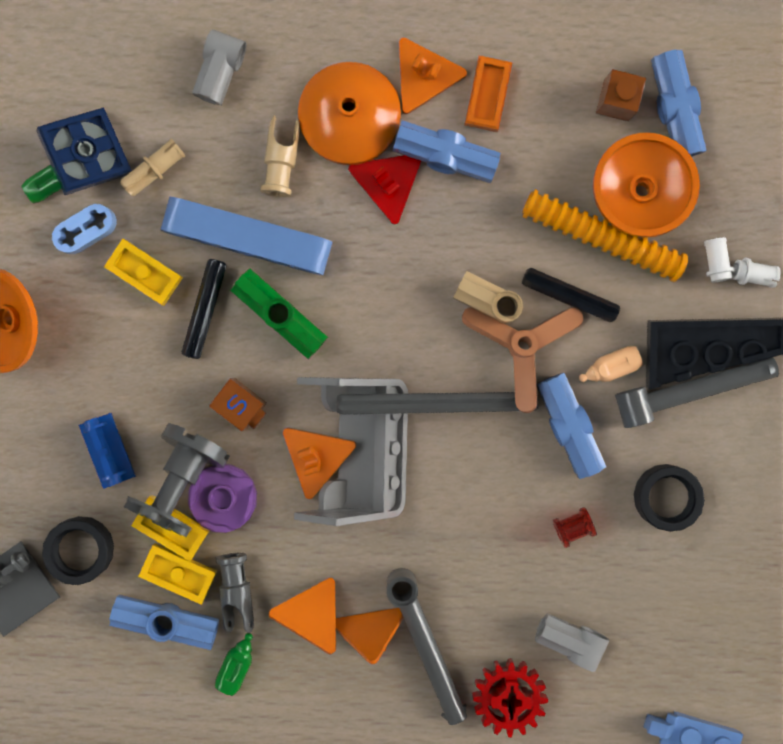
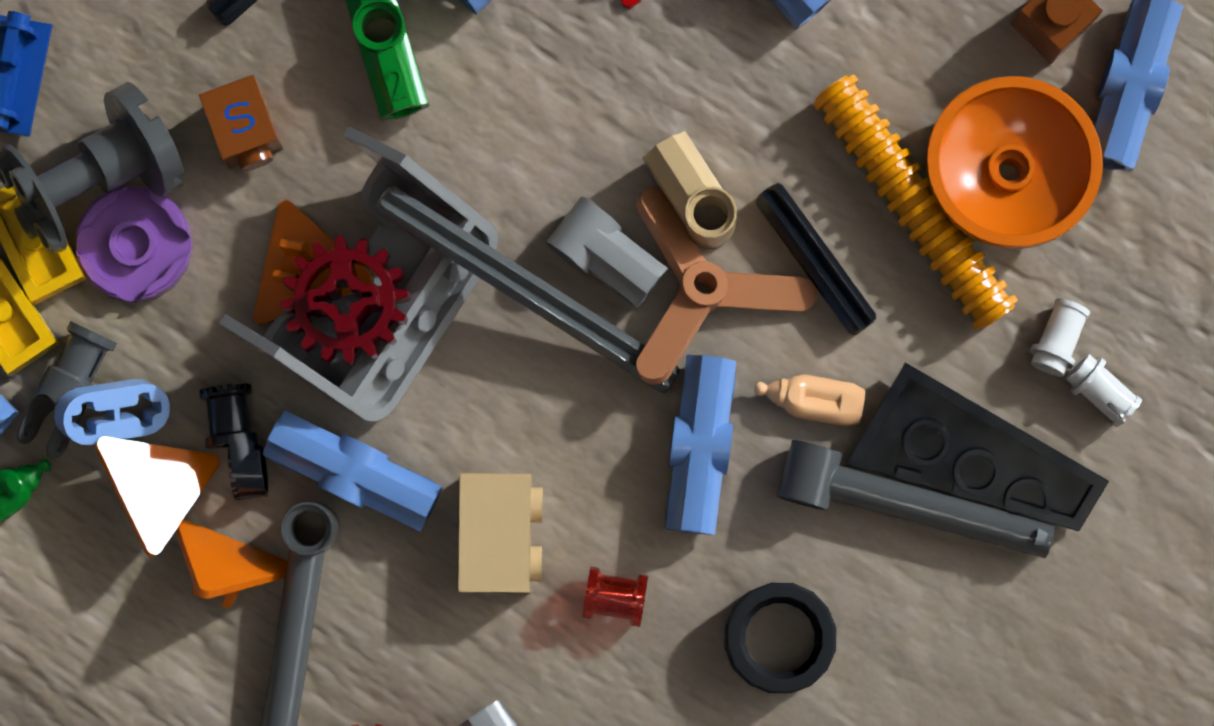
camera: 25 degrees right, 5 degrees down
none -> light blue beam [54,379,170,445]
none -> black connector [199,383,269,501]
none -> medium blue piece [262,410,443,532]
none -> dark red gear [280,235,411,366]
none -> tan brick [458,473,543,594]
none -> light grey piece [546,197,668,309]

